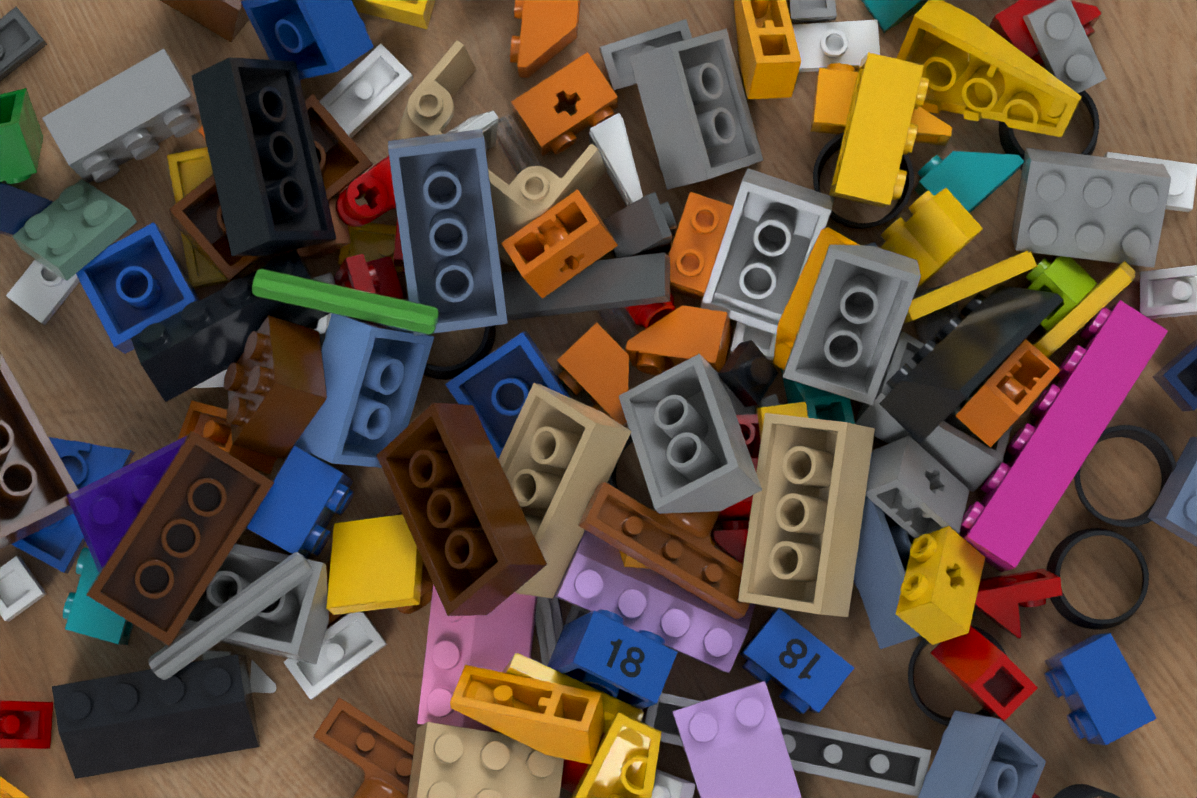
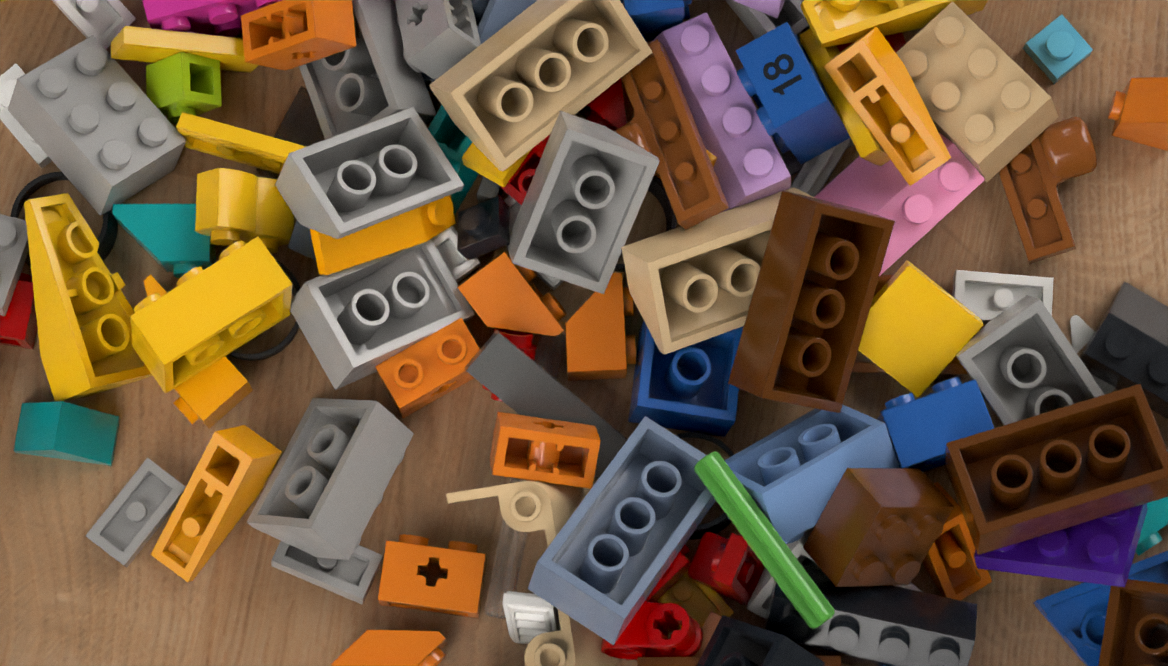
camera: 145 degrees left, 5 degrees down
light grey axle [148,552,313,680] -> none
white slope [589,113,643,206] -> none
dark grey slope [603,192,677,258] -> none
white plate [792,20,880,72] -> none
black slope [879,285,1063,444] -> none

